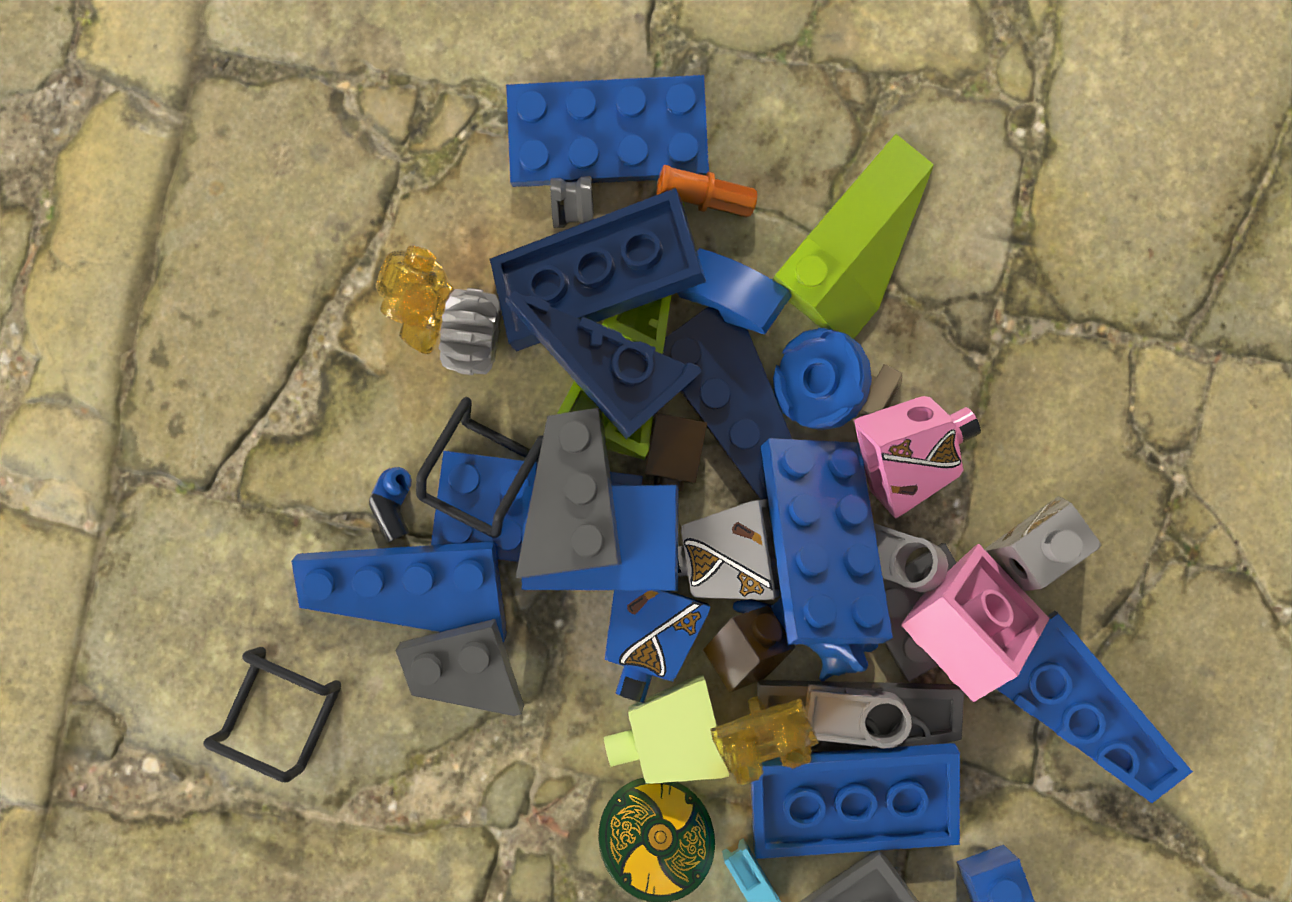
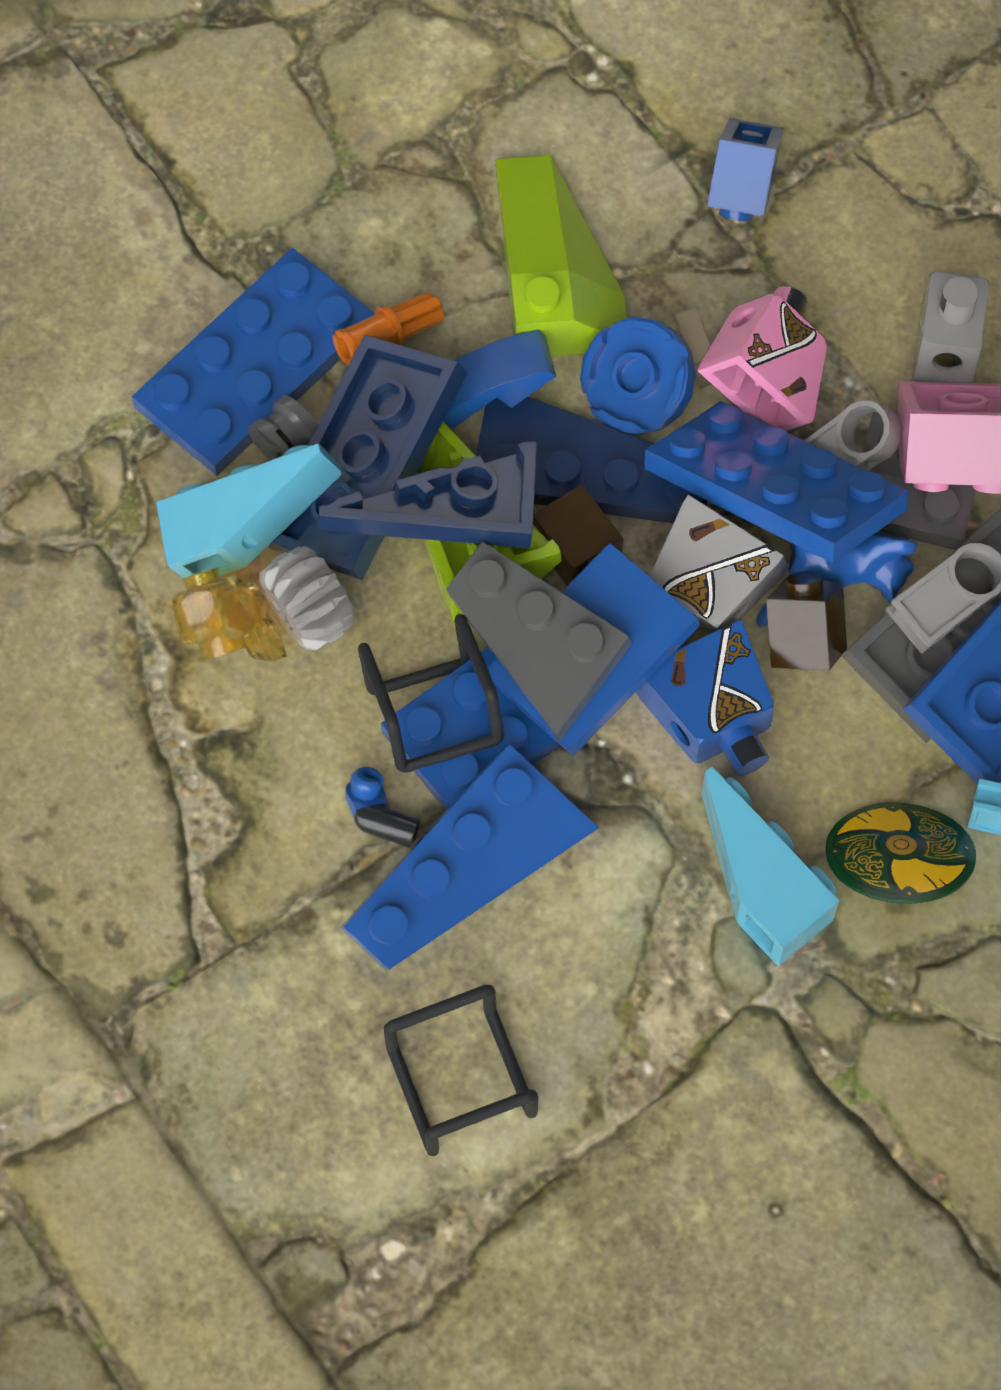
camera: 50 degrees left, 20 degrees down
dark grey wing [395,619,524,716] -> none
yellowish green torso [604,674,729,784] -> none
clear yellow hips [711,696,819,785] -> none
none -> medium azure slope [156,443,343,586]
none -> medium azure slope [701,766,839,967]
none -> slope [707,118,784,221]

